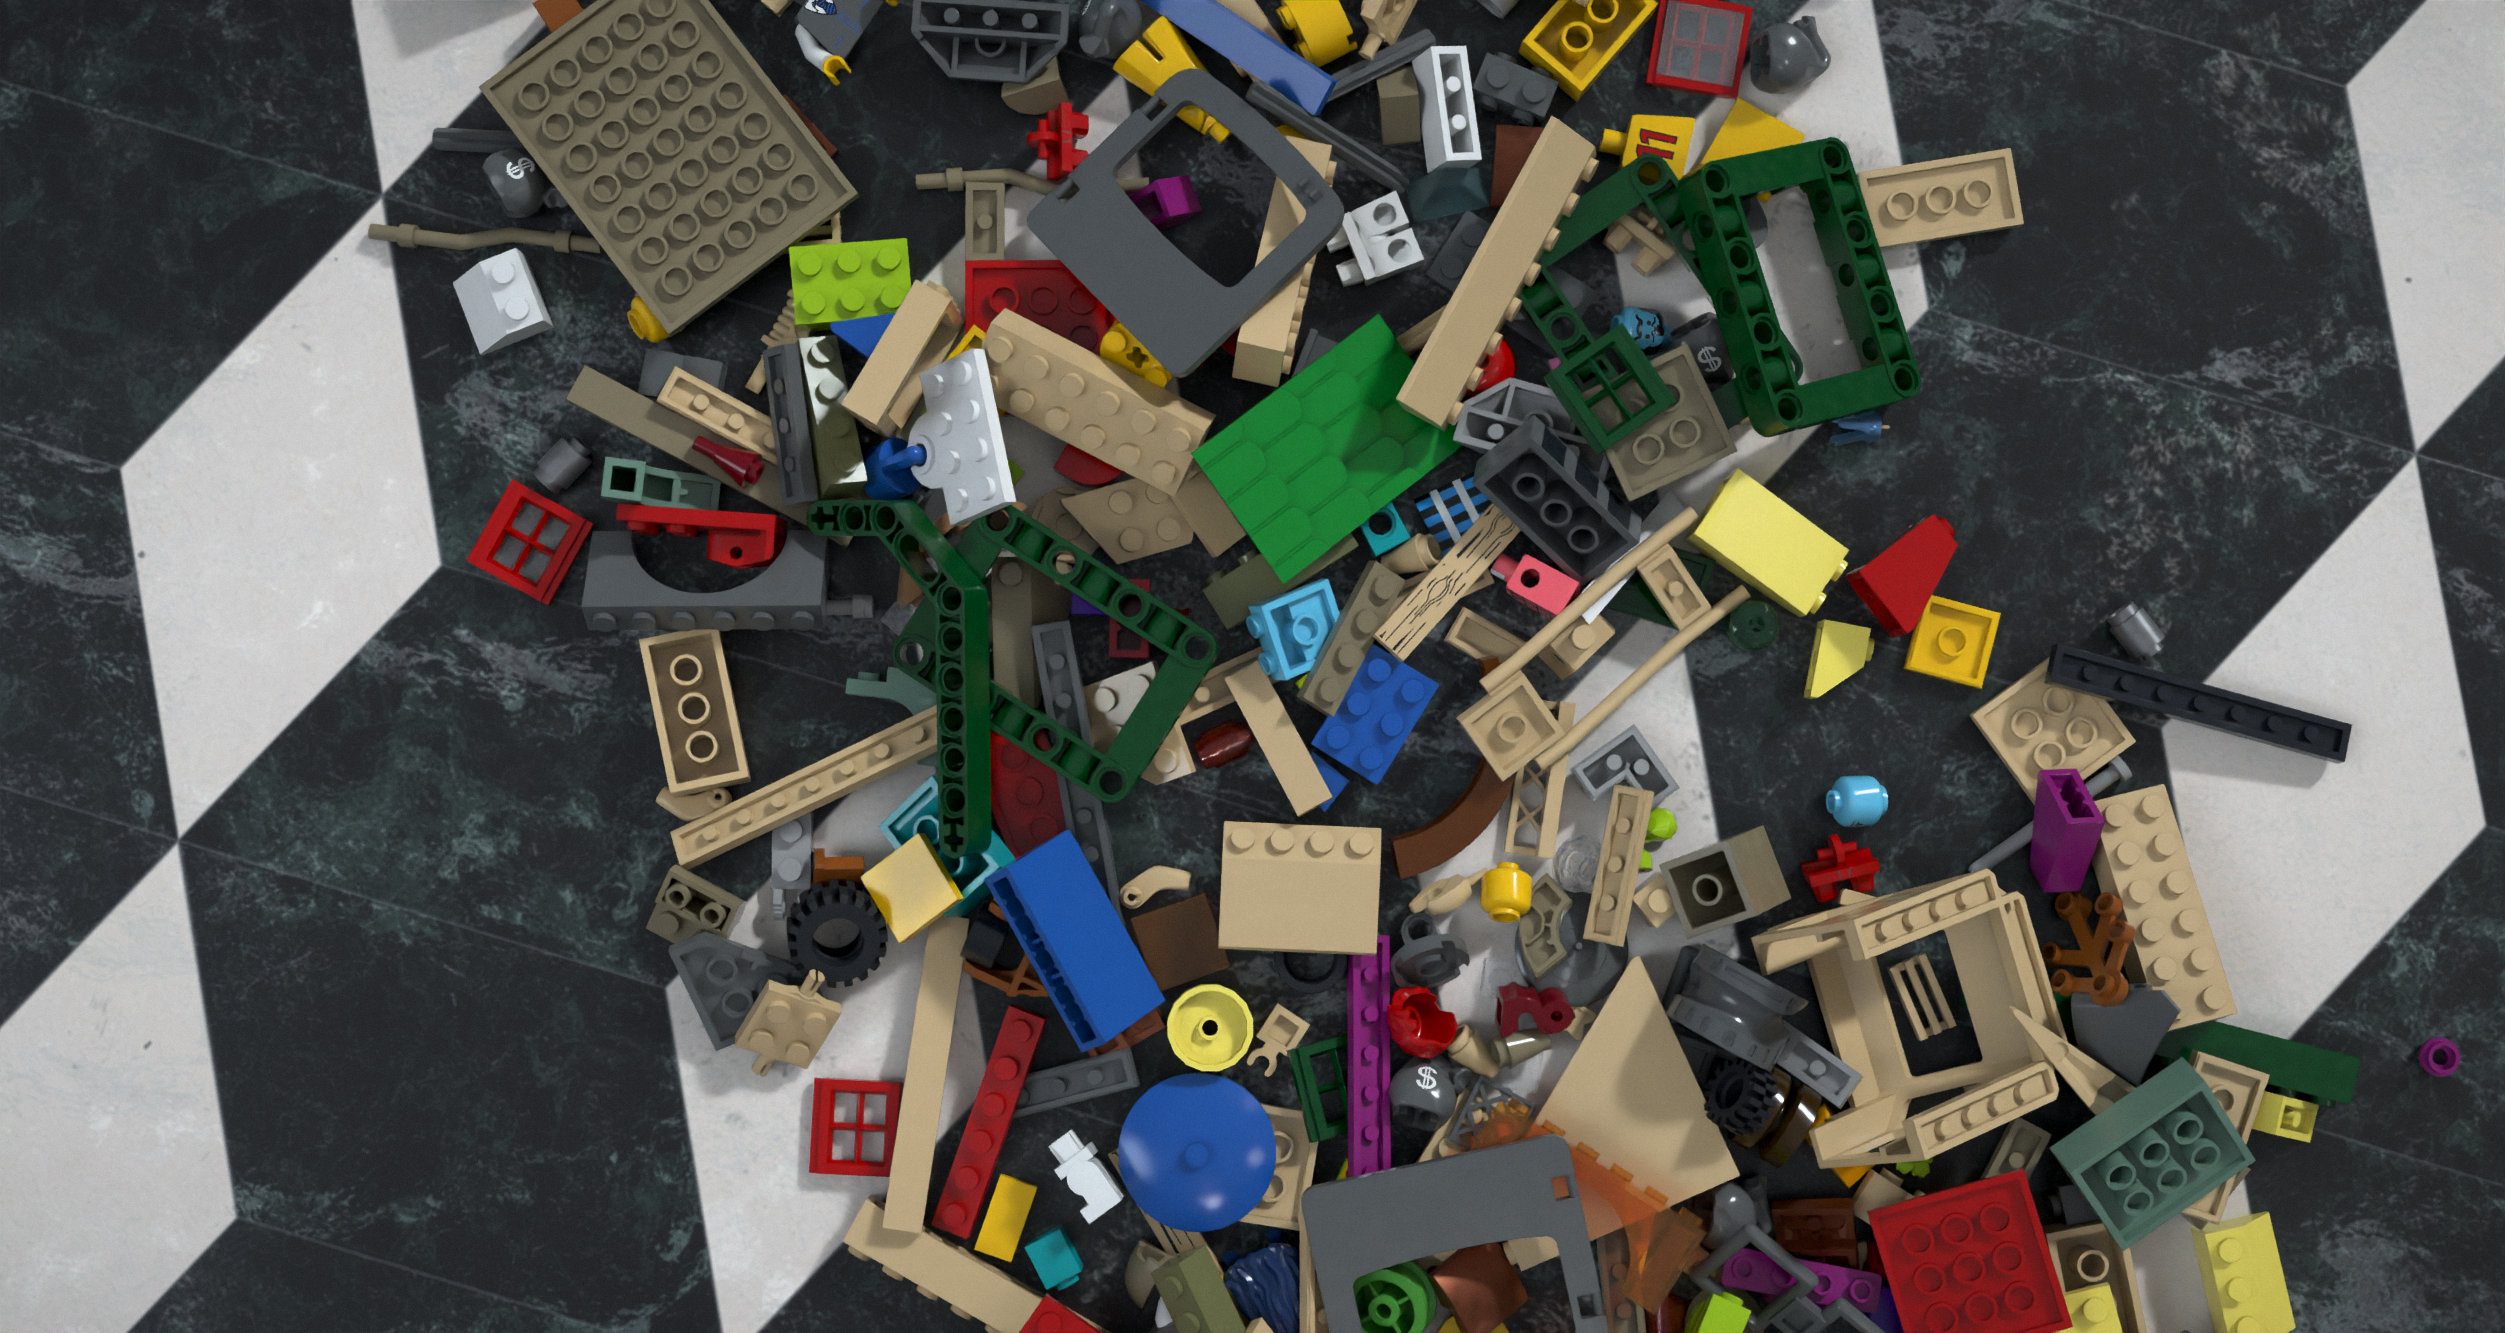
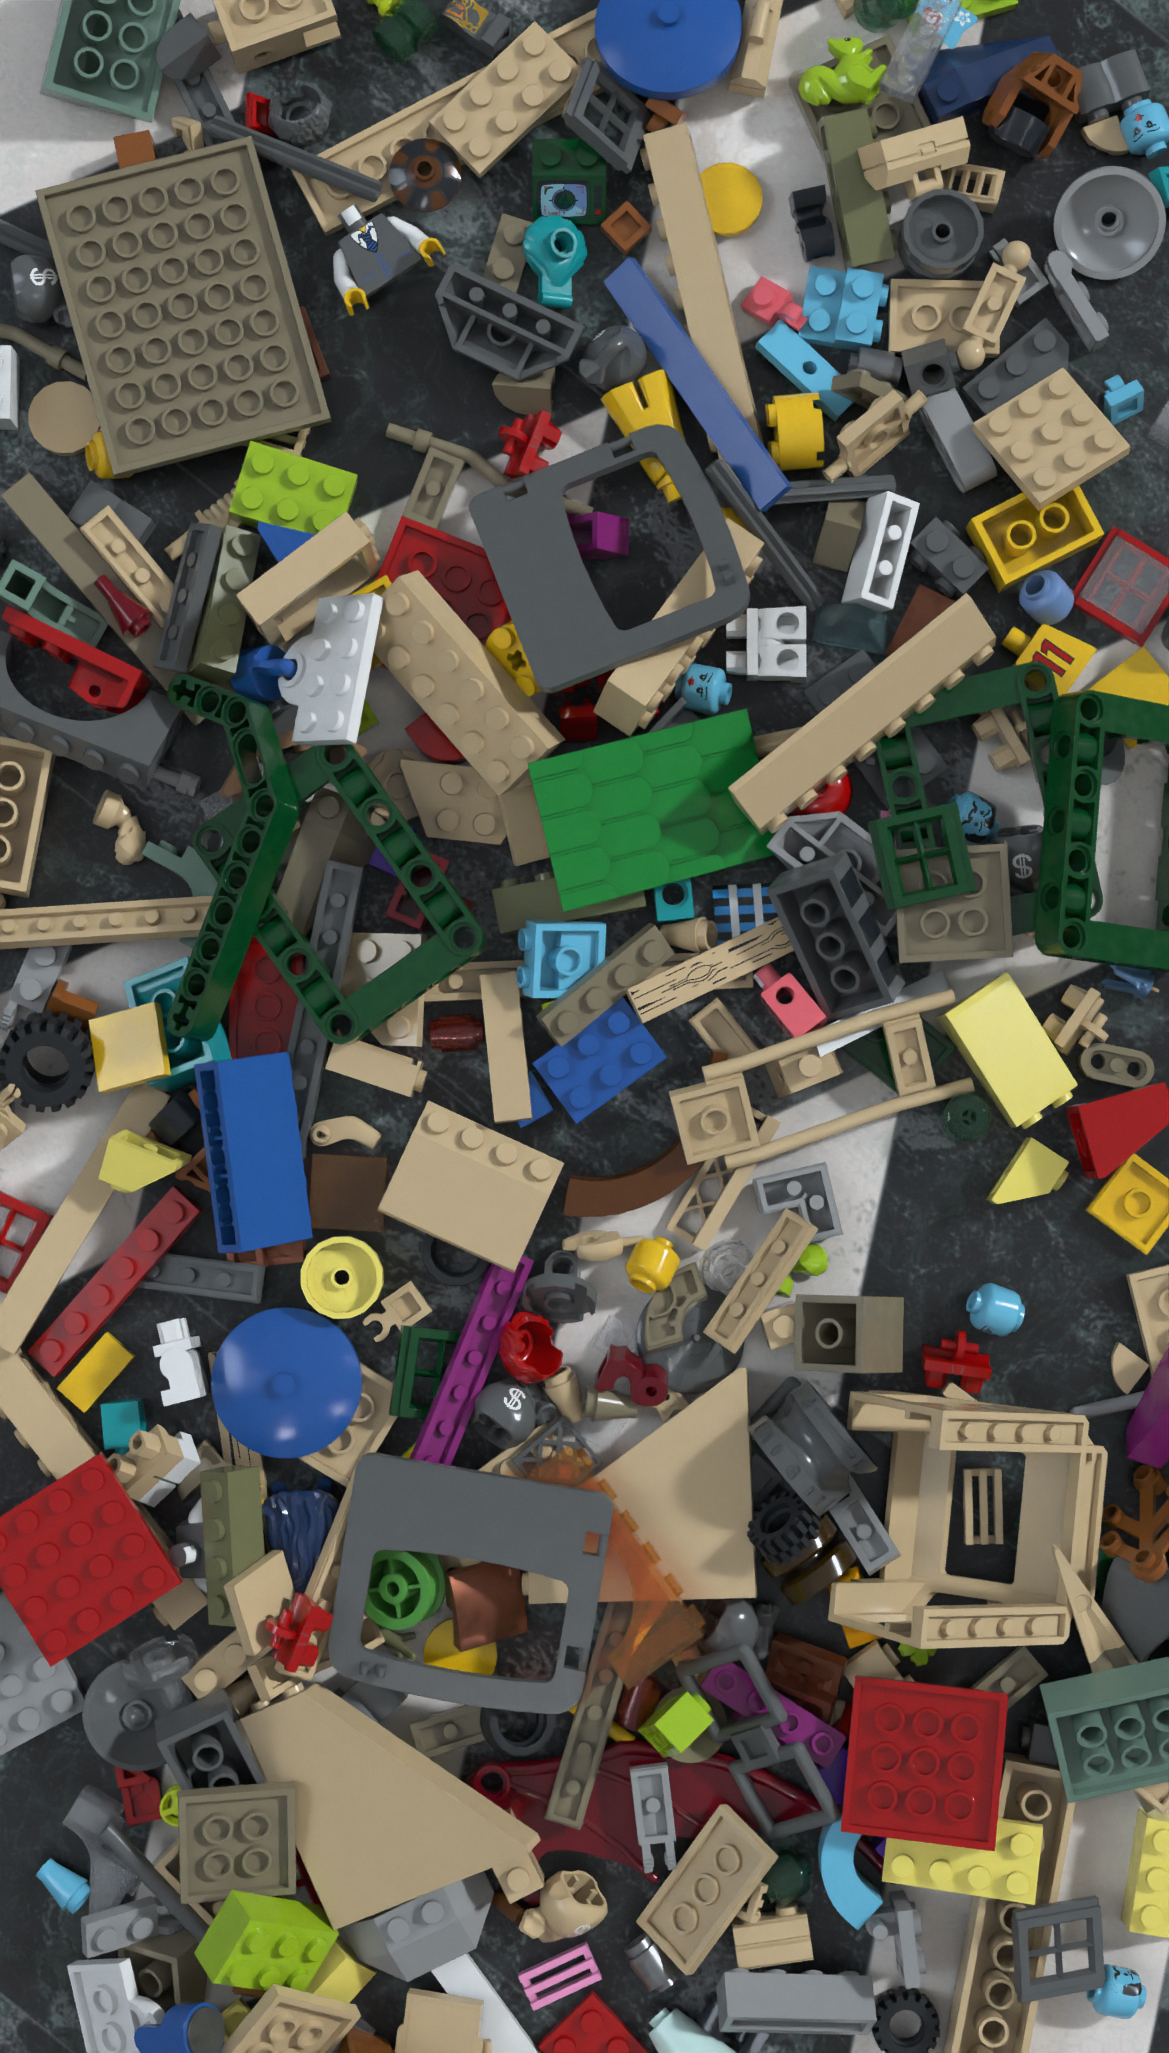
camera: 20 degrees right, 0 degrees up
none -> tan tile [28,381,101,456]
none -> tan arm [93,790,146,865]
none -> light yellow slope [98,1129,192,1193]
none -> tan hips [107,1424,201,1507]
none -> tan window [325,1029,428,1098]
none -> red tile [559,698,598,742]
none -> medium azure head [675,664,732,715]
none -> medium blue head [1019,570,1074,625]
none -> tan hips [1042,984,1109,1056]
none -> dark tan plate [1078,1043,1154,1088]
none -> tan tile [1111,1342,1150,1395]

